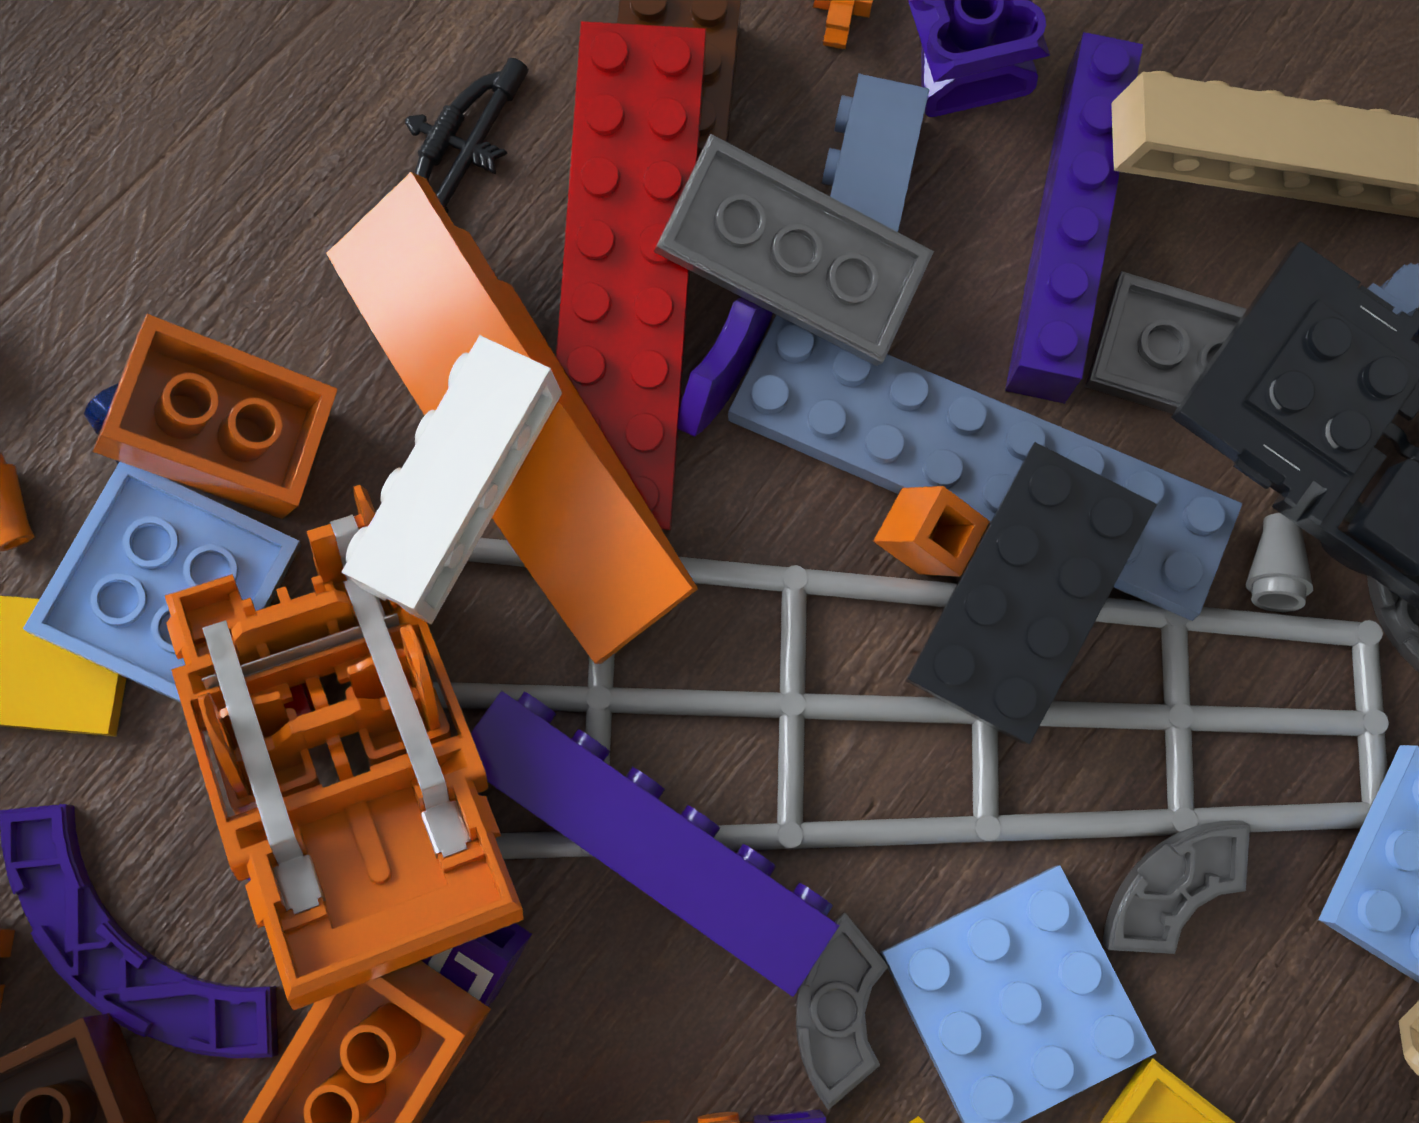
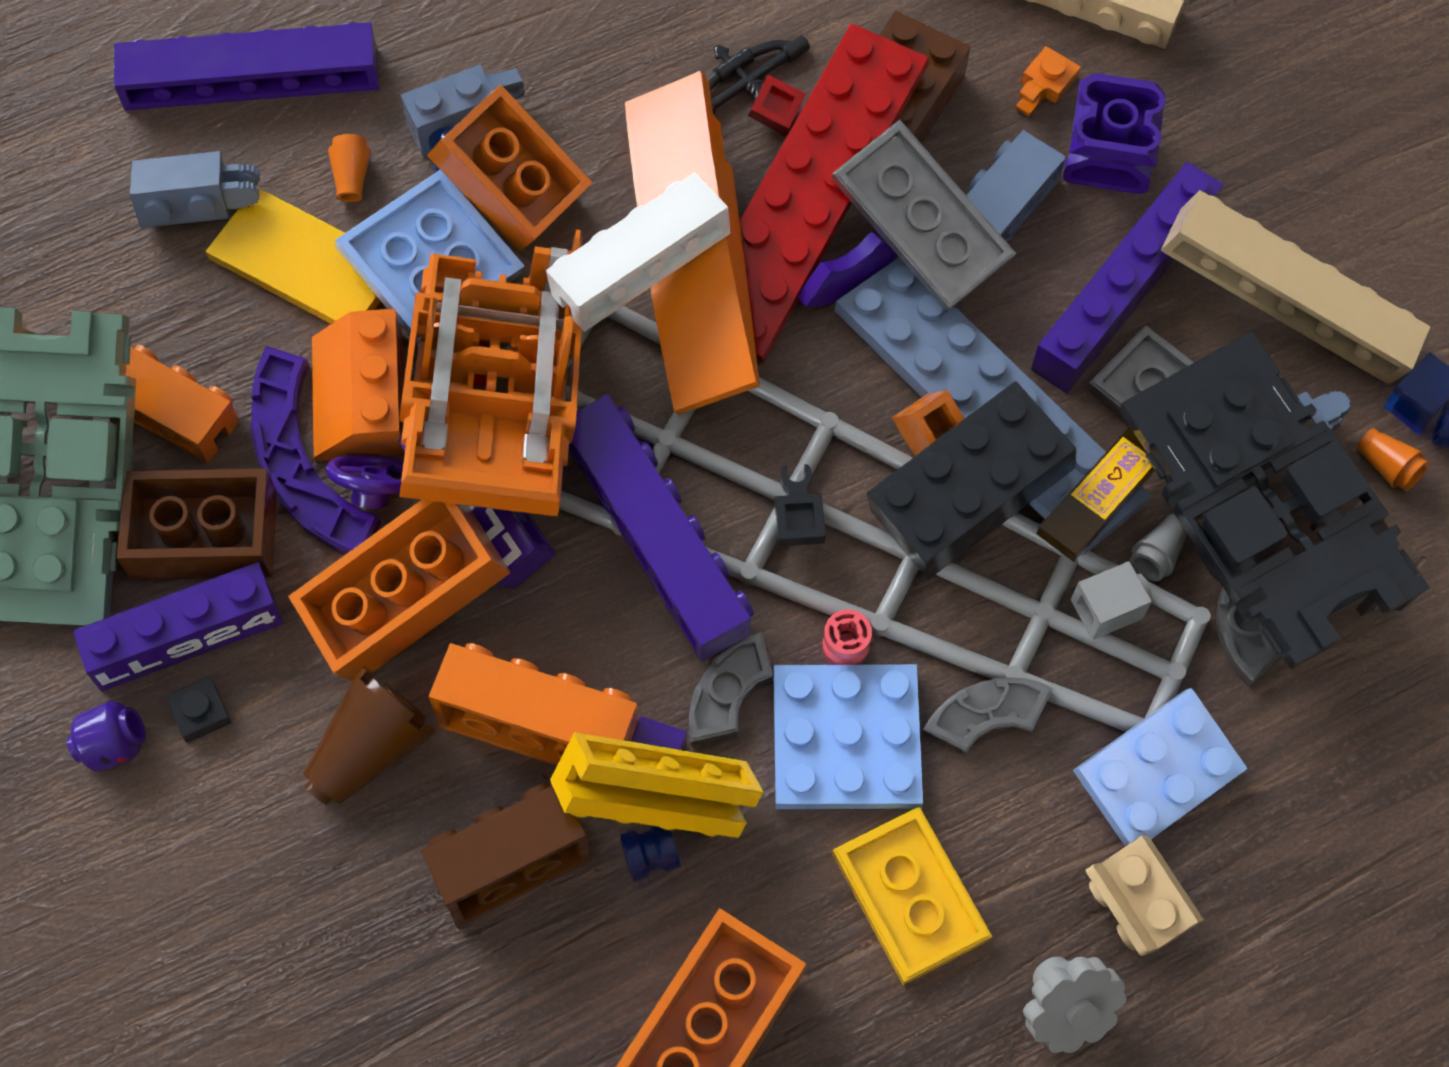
camera: 25 degrees right, 10 degrees down
none -> orange slope [312,309,405,461]
none -> dark purple piece [326,454,404,509]
none -> sand blue hinge [400,65,525,157]
none -> red plate [748,74,806,135]
none -> black plate [774,464,826,546]
none -> coral wheel [822,610,872,665]
none -> tile [1036,427,1155,562]
none -> light grey brick [1071,561,1152,640]

